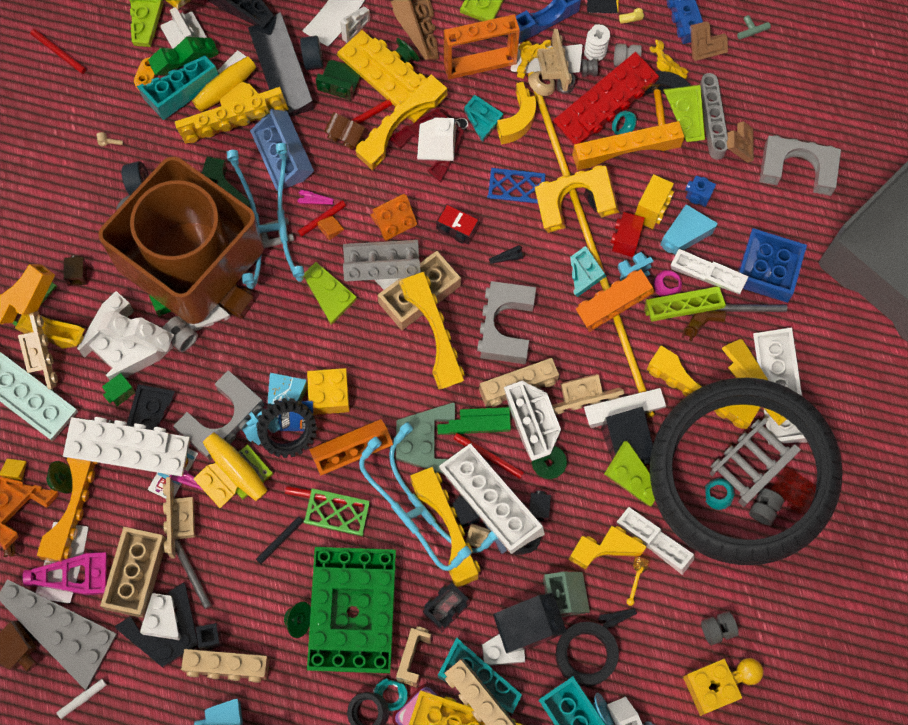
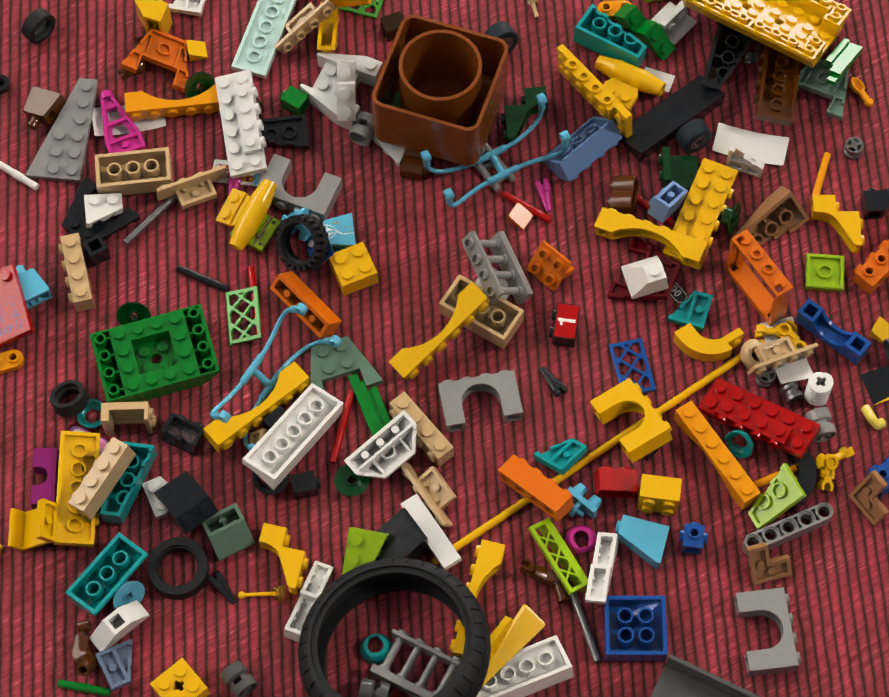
camera: 75 degrees right, 5 degrees down
lime wing [303,262,357,325] -> none
none -> medium blue brick [647,181,688,223]

